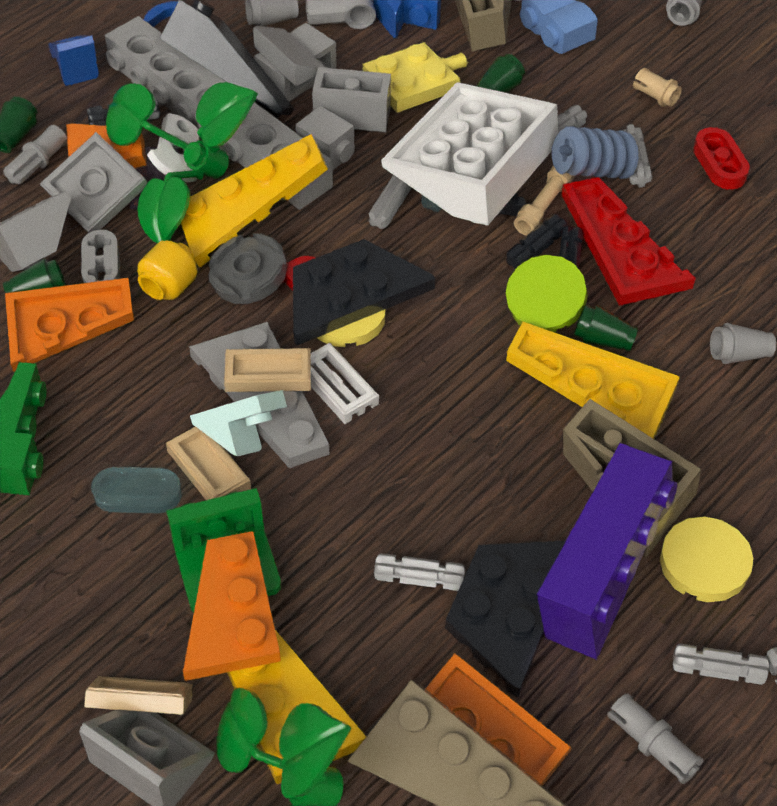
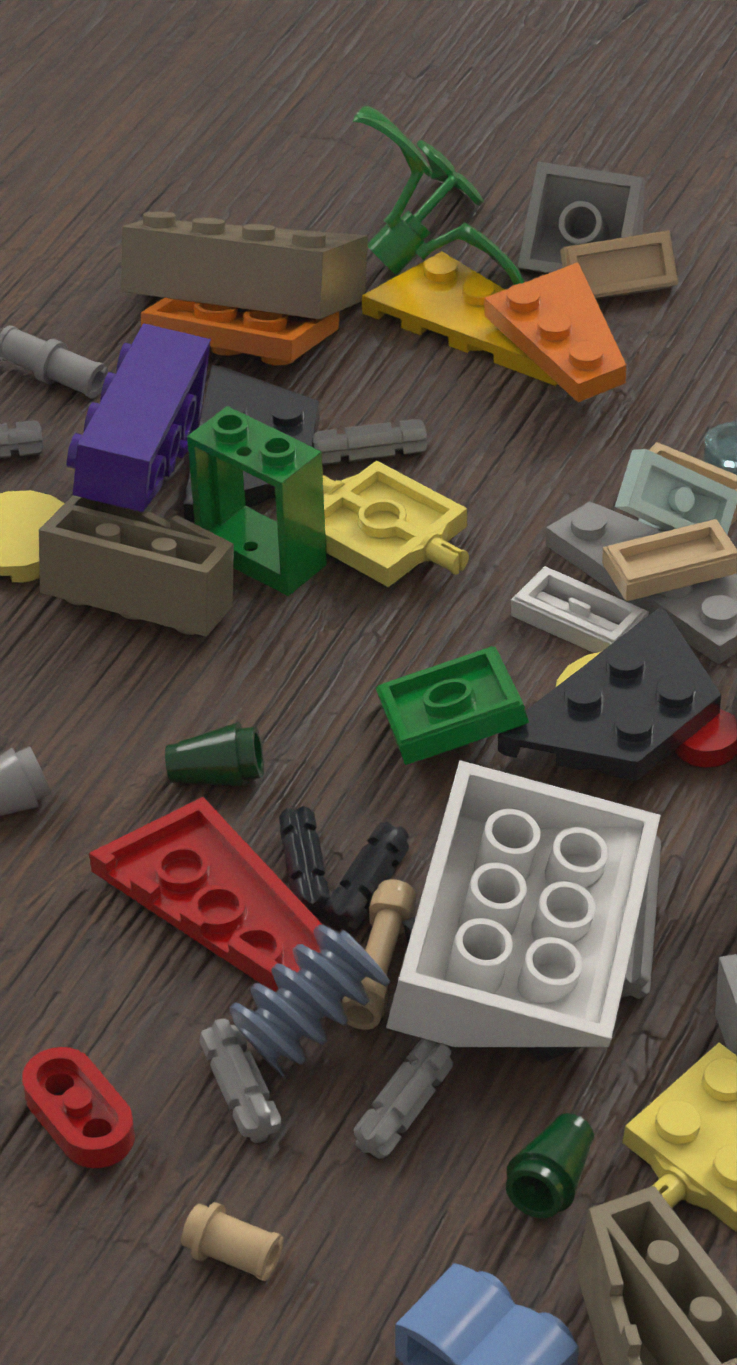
camera: 165 degrees right, 10 degrees down
green bracket [166,488,281,613] -> none
lime tile [505,255,588,332] -> none
yellow wing [506,322,680,439] -> none
none -> green window [187,406,327,596]
none -> light yellow plate [323,460,469,587]
none -> green tile [375,646,529,765]

